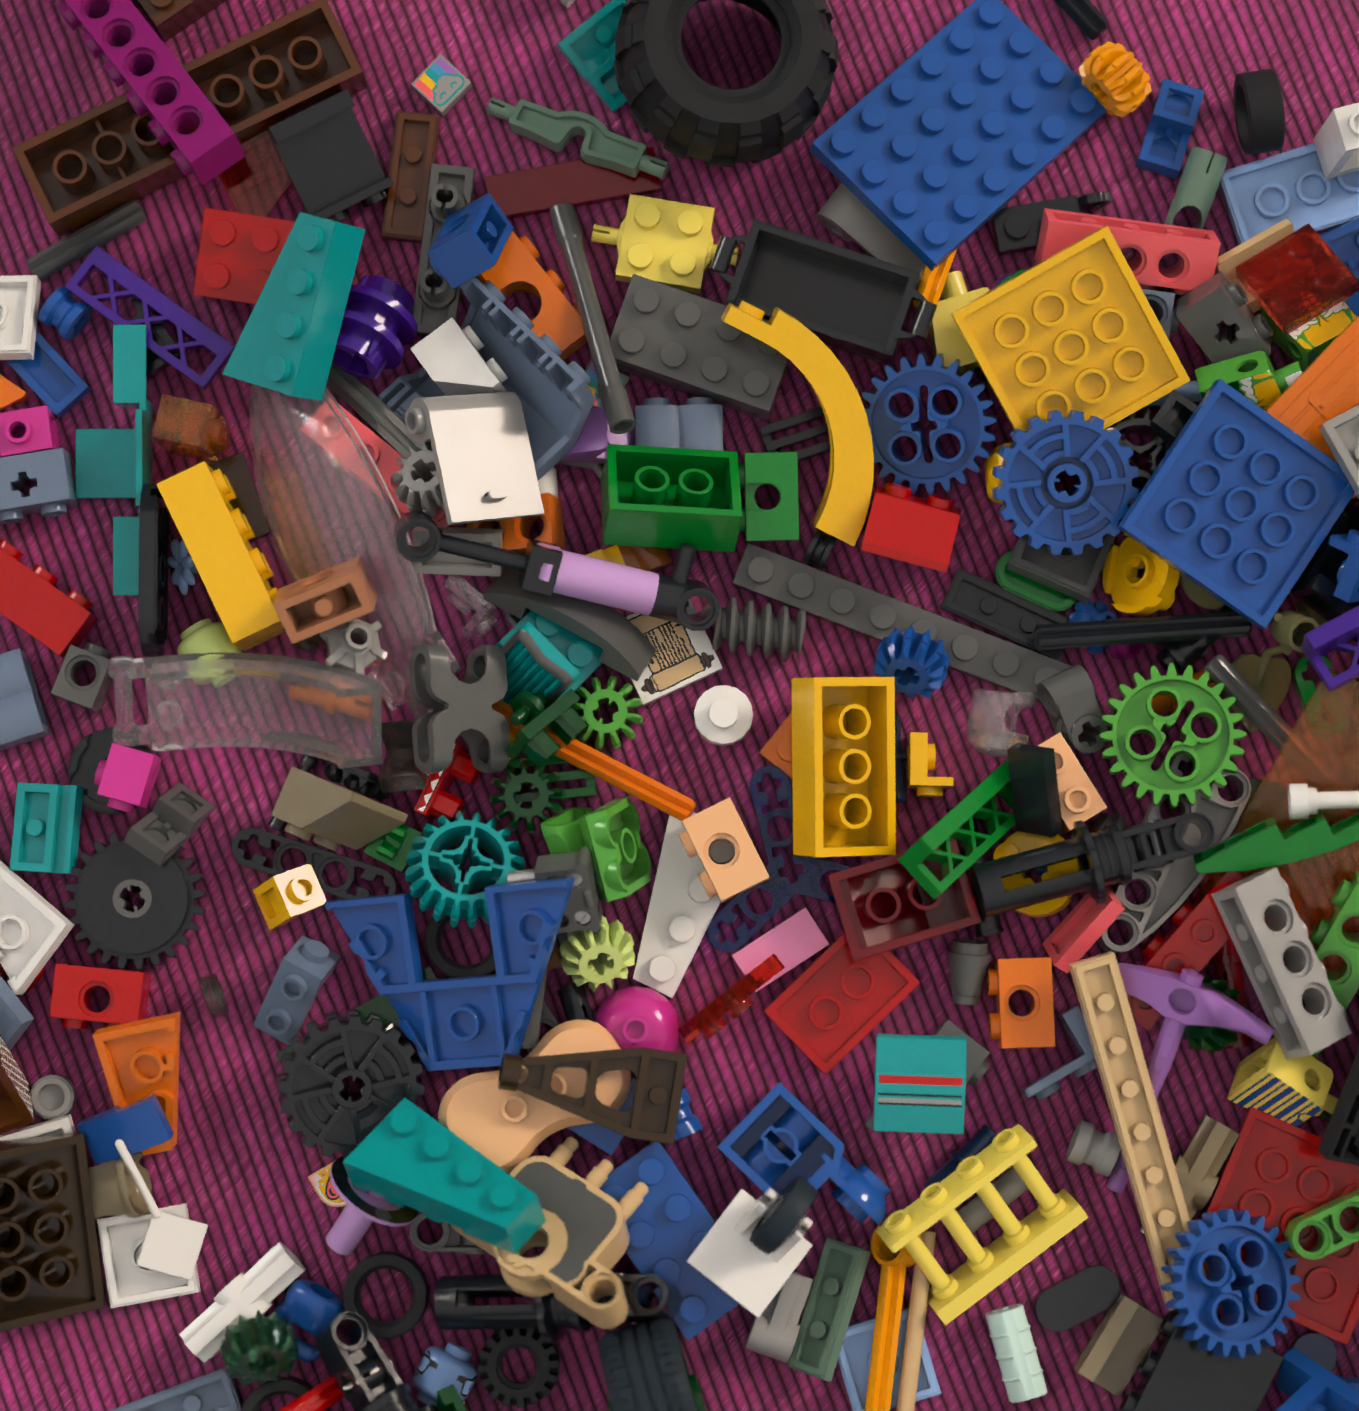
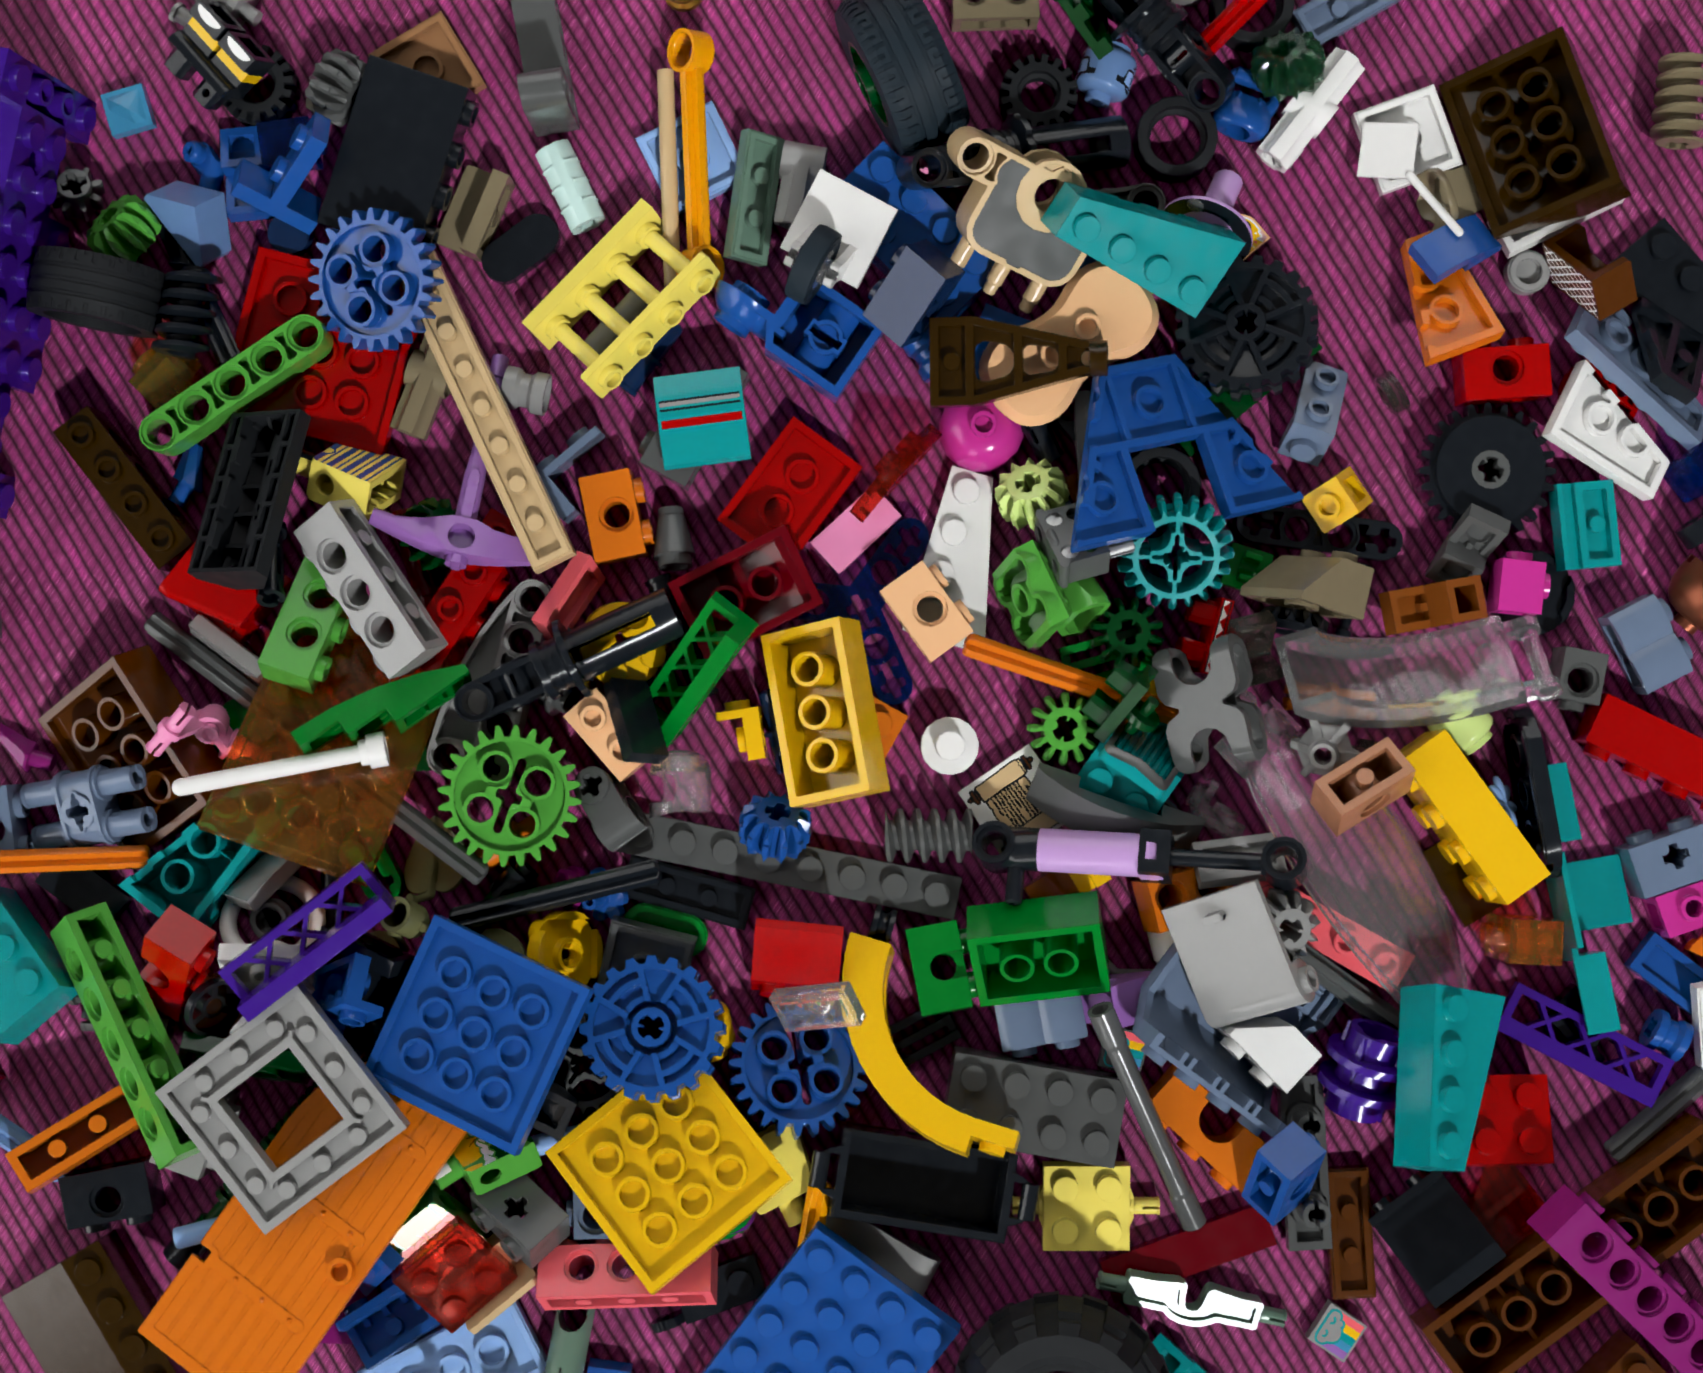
camera: 175 degrees right, 5 degrees up
none -> clear plate [769,981,866,1032]
none -> dark blue brick [862,239,965,348]
none -> dark orange brick [1378,574,1488,636]

